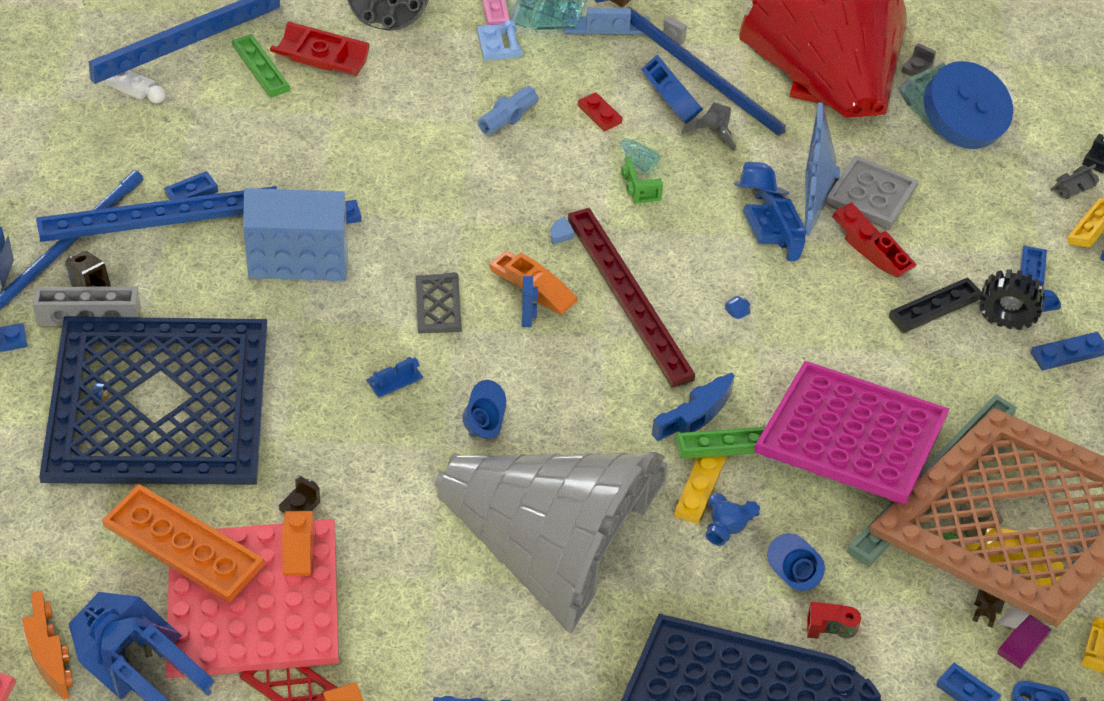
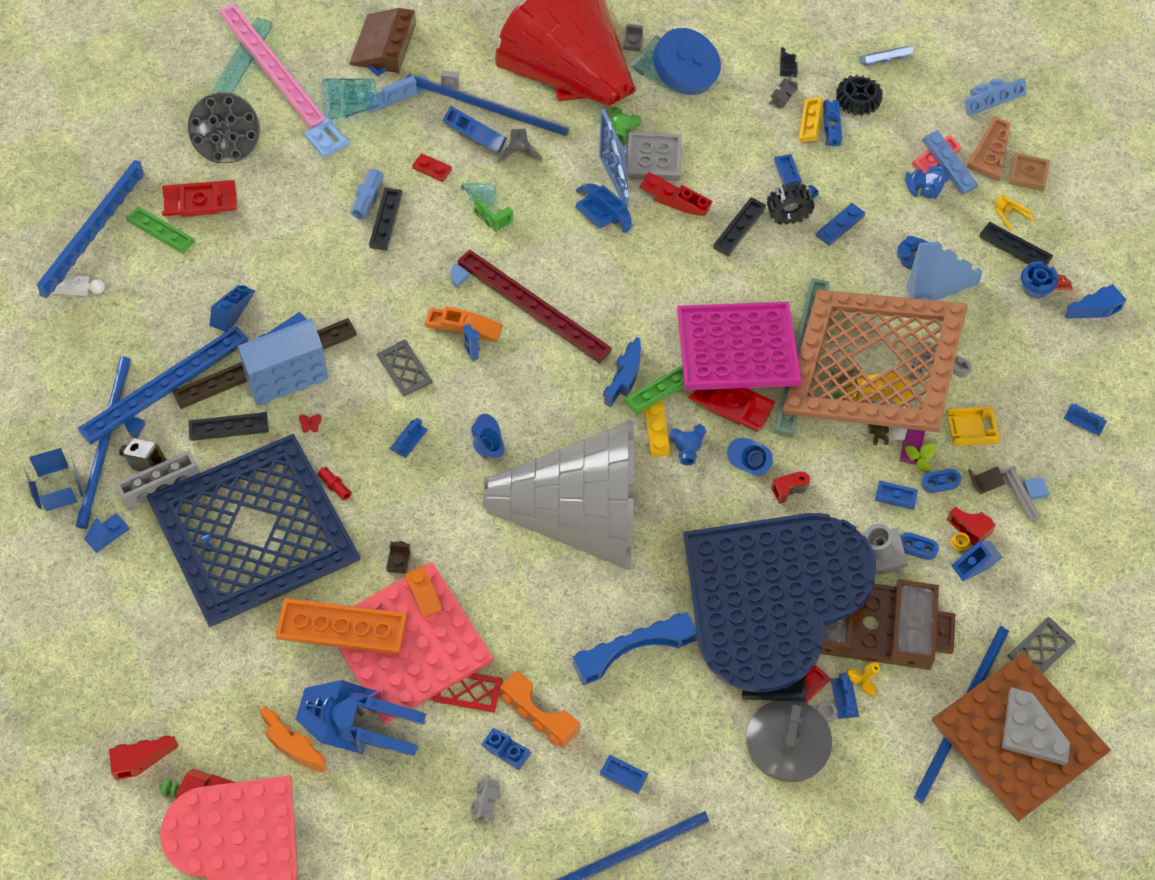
camera: 25 degrees left, 10 degrees up
blue plate [164,171,218,200] -> none
blue piece [725,296,750,319] -> none
blue piece [734,162,789,195] -> none
none -> blue tile [125,417,146,439]
none -> dark brown plate [172,318,357,409]
none -> black plate [188,412,269,441]
none -> blue slope [209,285,255,332]
none -> red piece [299,414,322,433]
none -> red pin [318,466,352,501]
none -> black plate [369,188,403,251]
none -> bright green animal [609,107,641,143]
none -> red piece [689,388,775,432]
none -> lime plant [905,442,937,473]

